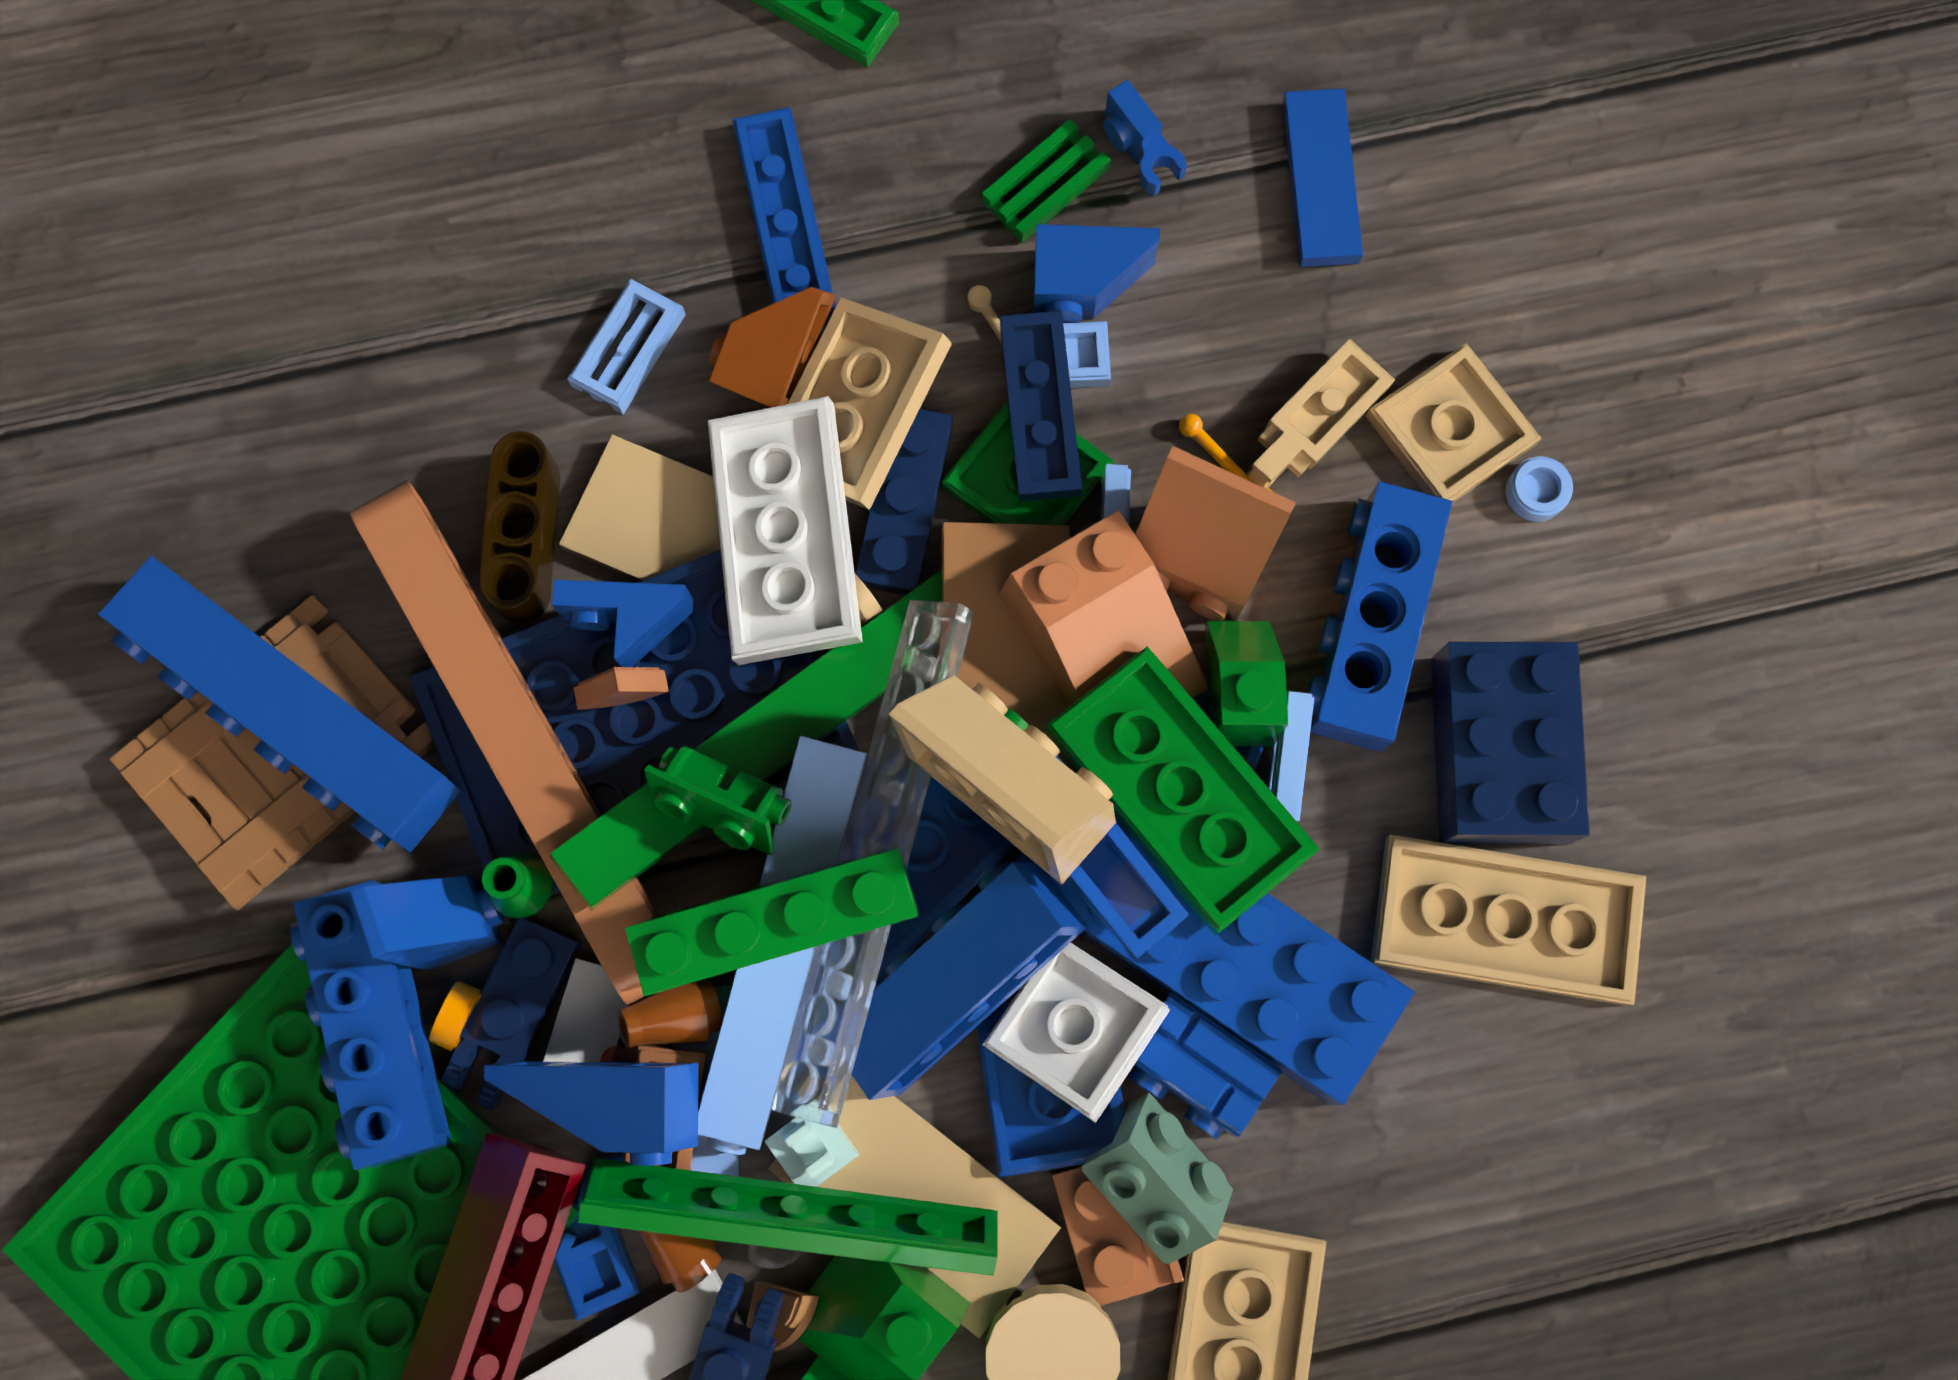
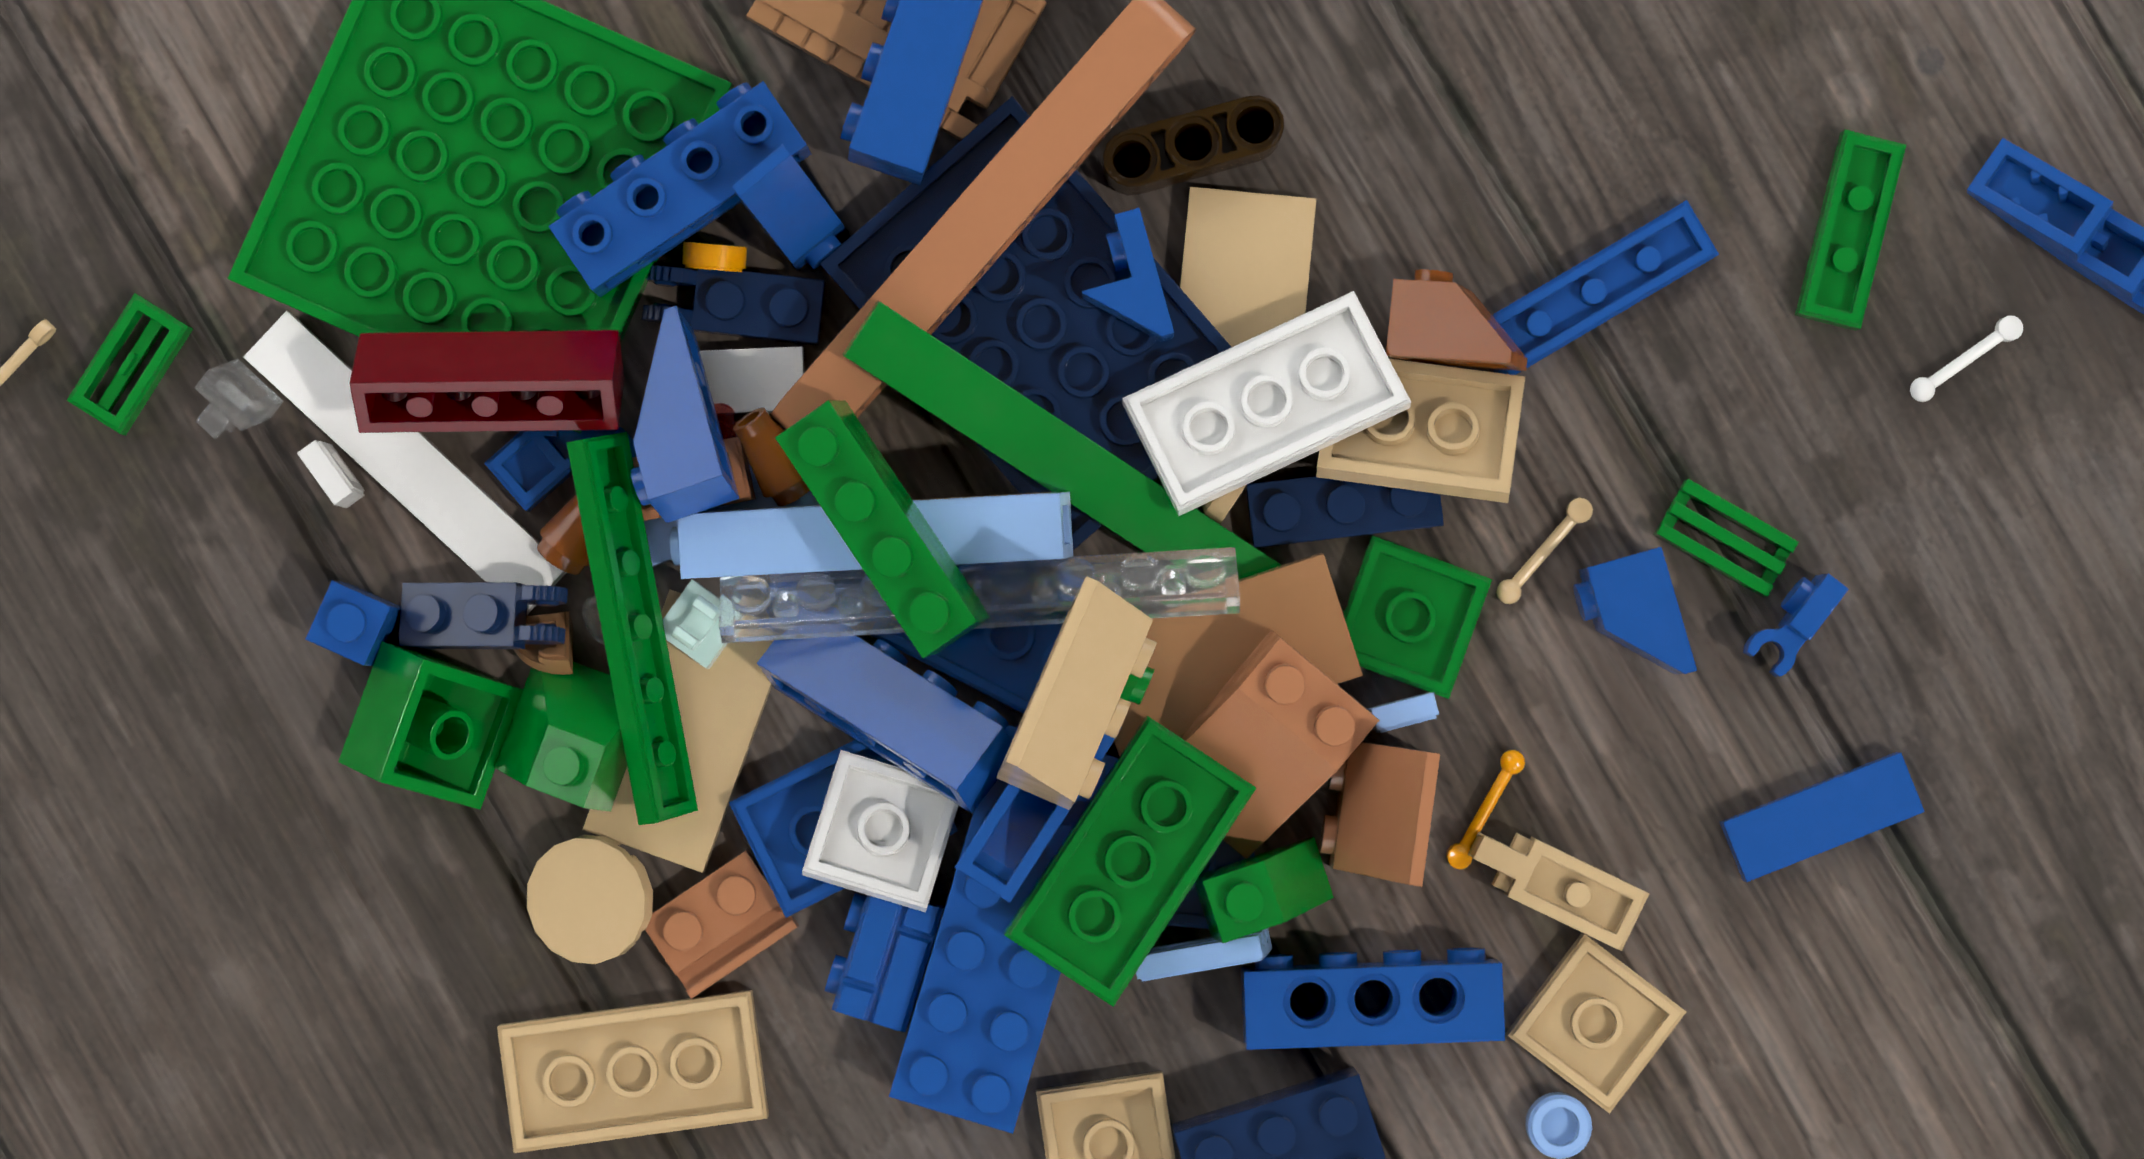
camera: 75 degrees right, 10 degrees up
green cone [482,852,553,918] -> none
light blue tile [567,279,686,415] -> none
nougat tile [574,667,669,709] -> none
green hinge [644,746,792,856] -> none
dark blue plate [1000,311,1082,502] -> none
light blue tile [1063,321,1111,388] -> none
sand green bracket [1082,1092,1233,1264] -> none

